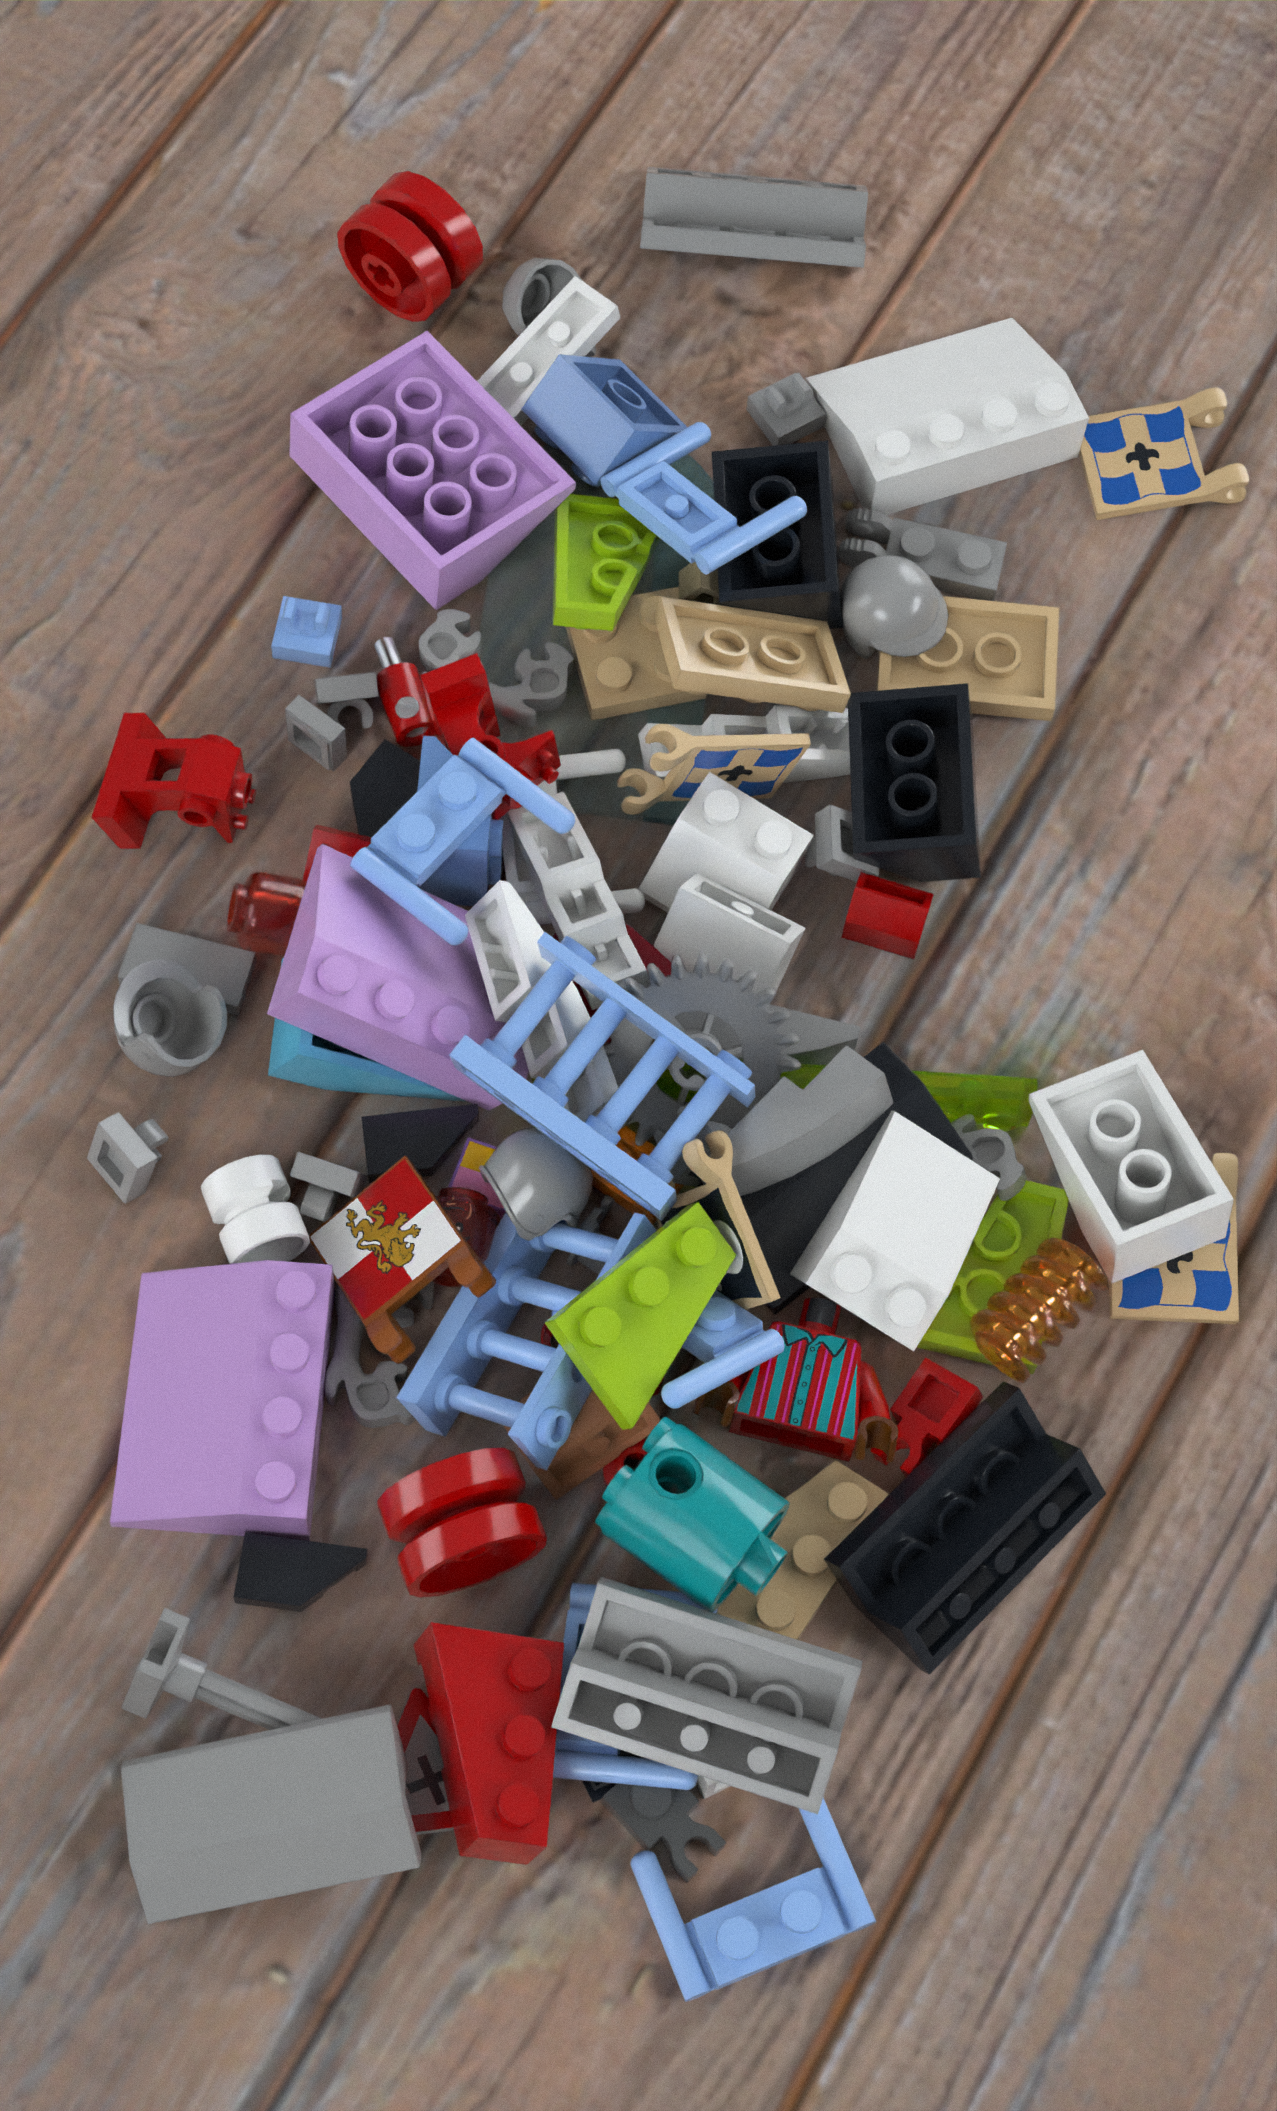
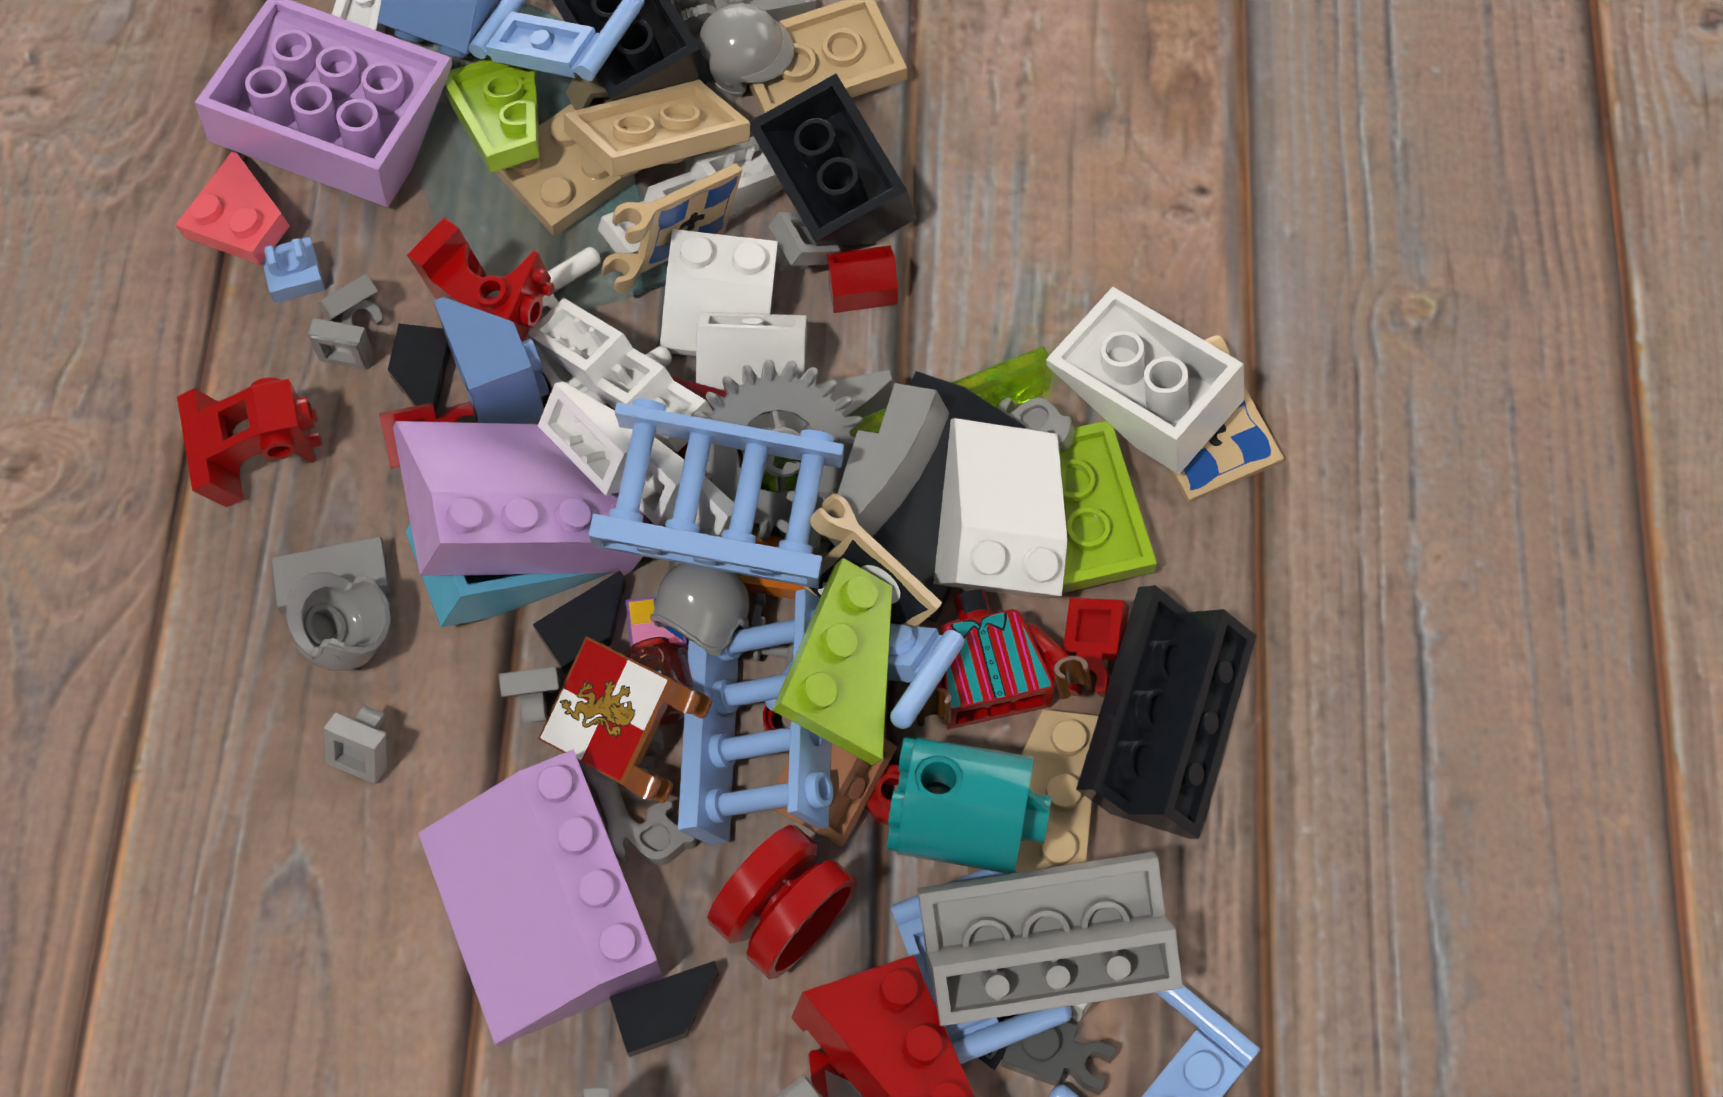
camera: 20 degrees left, 0 degrees up
white wheel [201,1155,310,1264] -> none
clear red head [227,871,306,957] -> none
light blue plate [350,738,575,946] -> none
red piece [374,637,436,747] -> none
light grey helmet [419,609,573,727] -> none
clear orange piece [970,1238,1109,1383] -> none
none -> coral wing [175,152,290,265]

